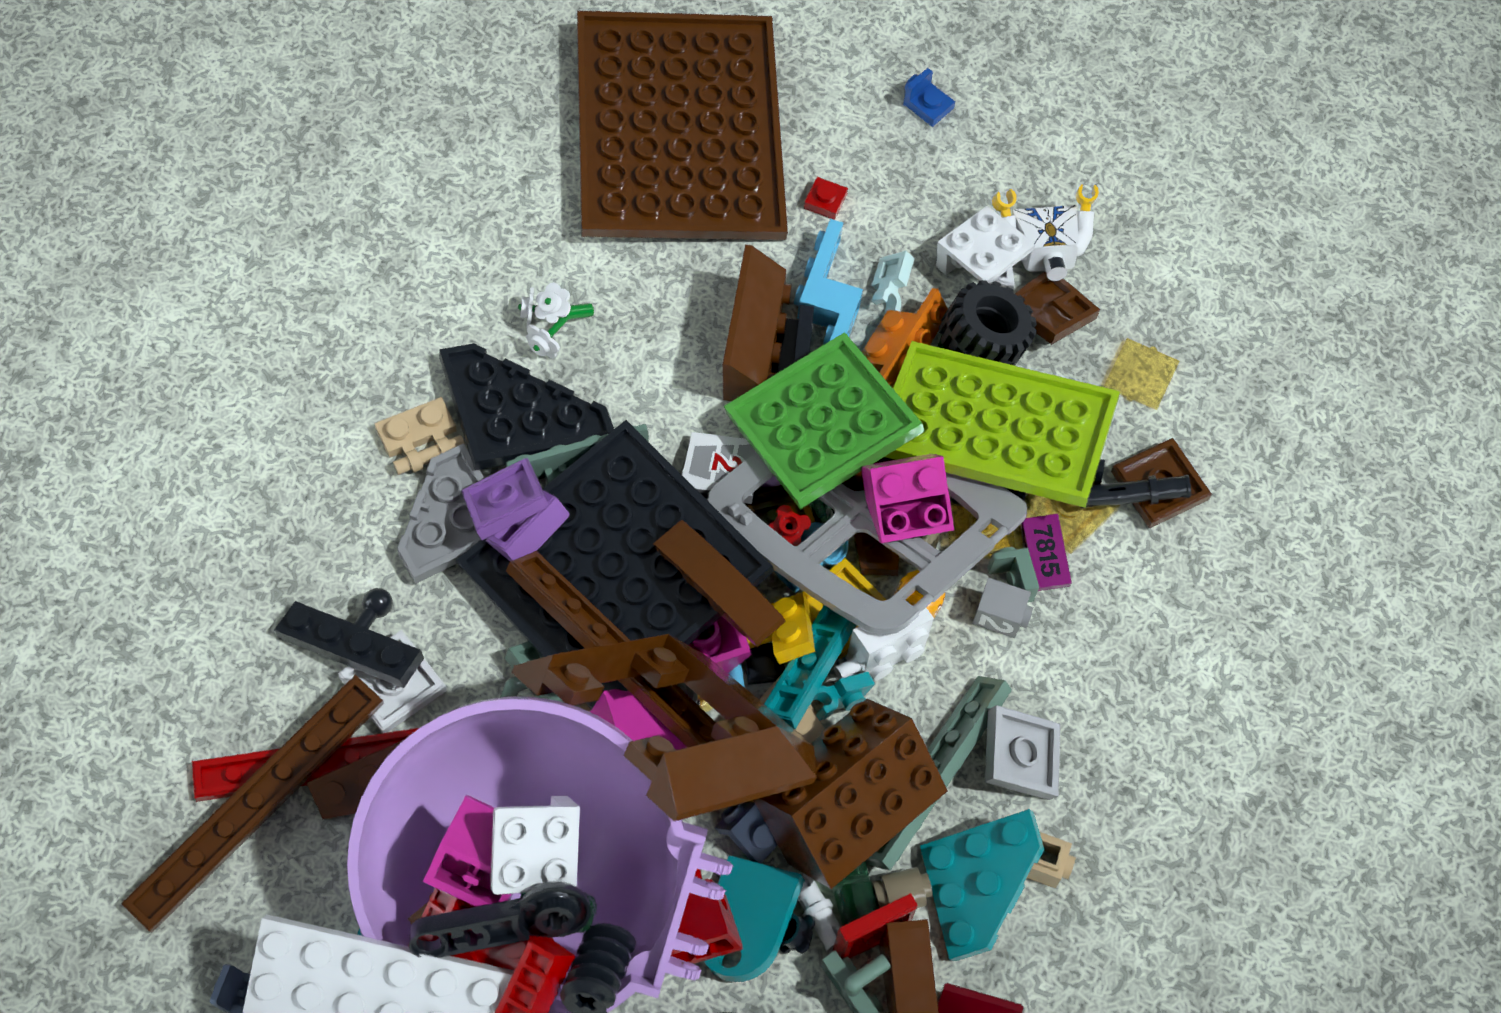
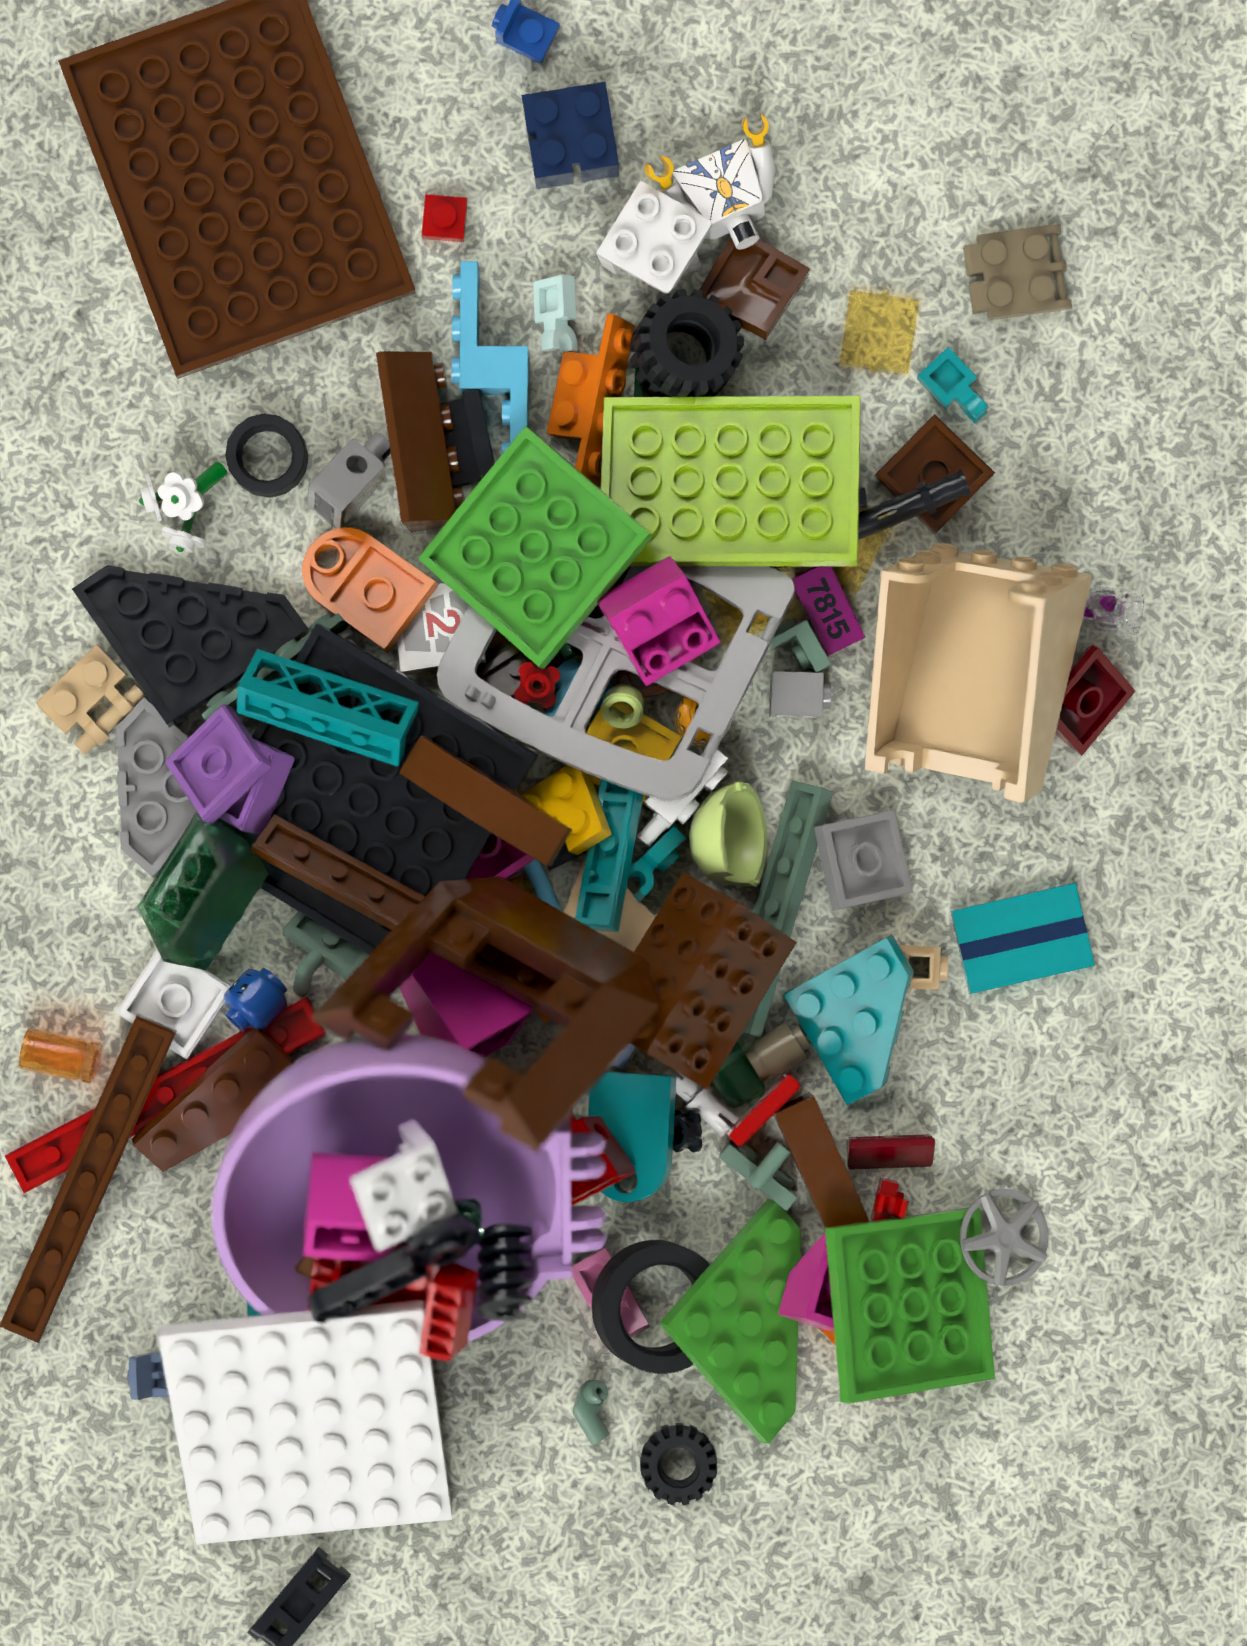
camera: 10 degrees left, 25 degrees up
black plate [274,588,424,688] -> none
none -> clear orange piece [19,1027,102,1084]
none -> clear green slope [137,812,268,970]
none -> blue head [223,968,287,1032]
none -> black tyre [225,414,309,498]
none -> teal fence [237,649,419,767]
none -> orange tile [302,527,438,653]
none -> light grey torso [307,432,391,529]
none -> dark blue piece [521,82,619,190]
none -> yellowish green piece [601,684,644,729]
none -> yellowish green cylinder [689,782,767,887]
none -> tan windscreen [865,543,1092,803]
none -> teal plate [917,347,989,424]
none -> teal tile [950,883,1095,994]
none -> dark tan plate [963,224,1073,321]
none -> dark red slope [1055,644,1135,756]
none -> clear rock [1081,586,1144,636]

